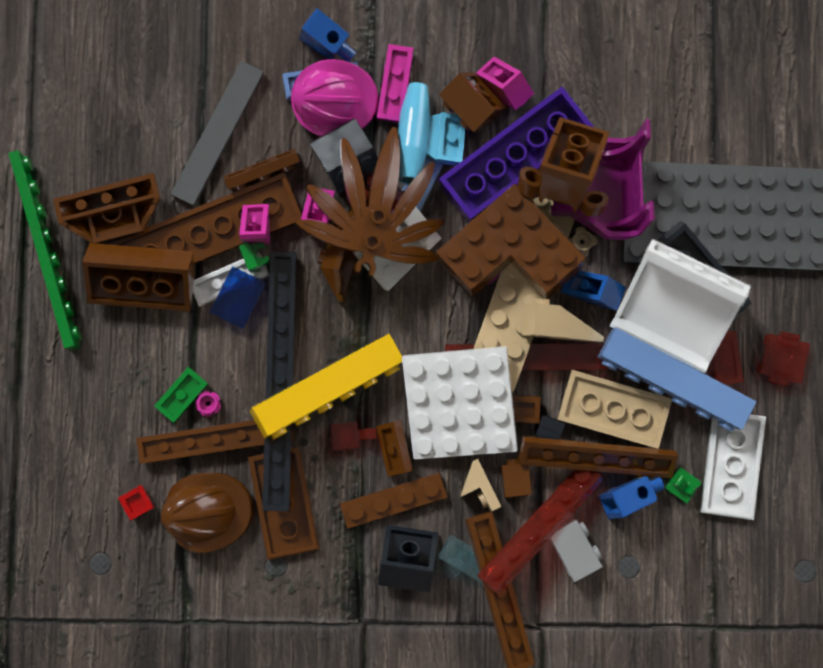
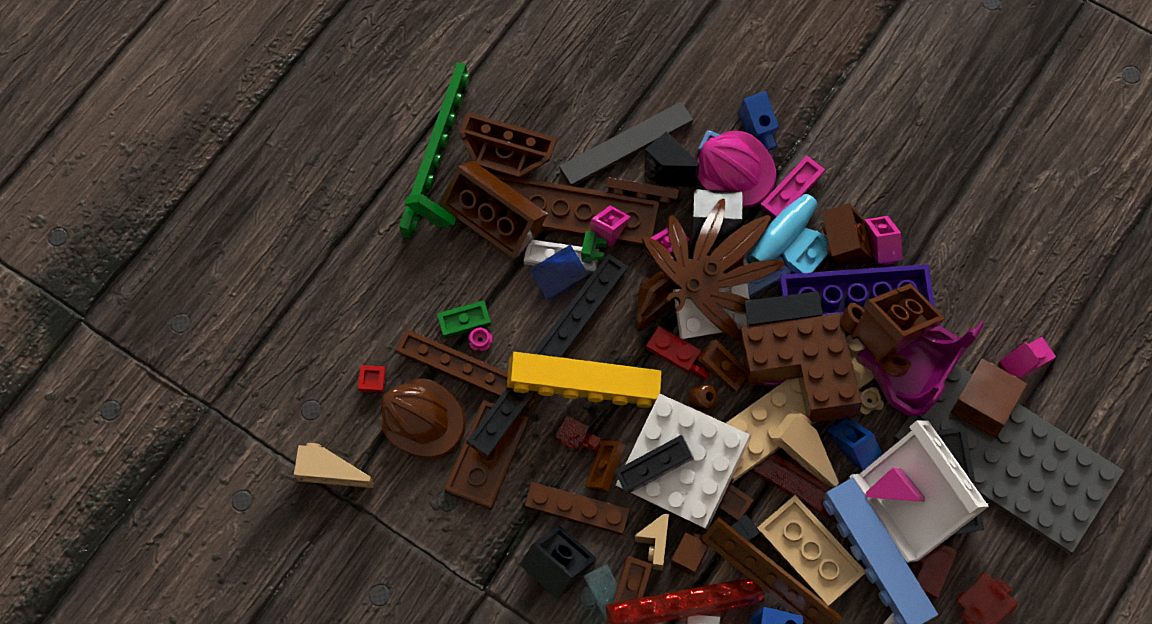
camera: 35 degrees right, 15 degrees down
none -> tan slope [294,443,374,488]
none -> green tile [404,194,456,227]
none -> black tile [615,435,695,495]
none -> black slope [644,131,700,187]
none -> red hinge [646,327,709,380]
none -> reddish brown piece [688,385,717,411]
none -> reddish brown plate [698,340,747,392]
none -> black tile [743,291,823,326]
none -> dark pink slope [866,468,925,502]
none -> reddish brown panel [950,359,1027,439]
none -> dark pink slope [999,337,1056,379]

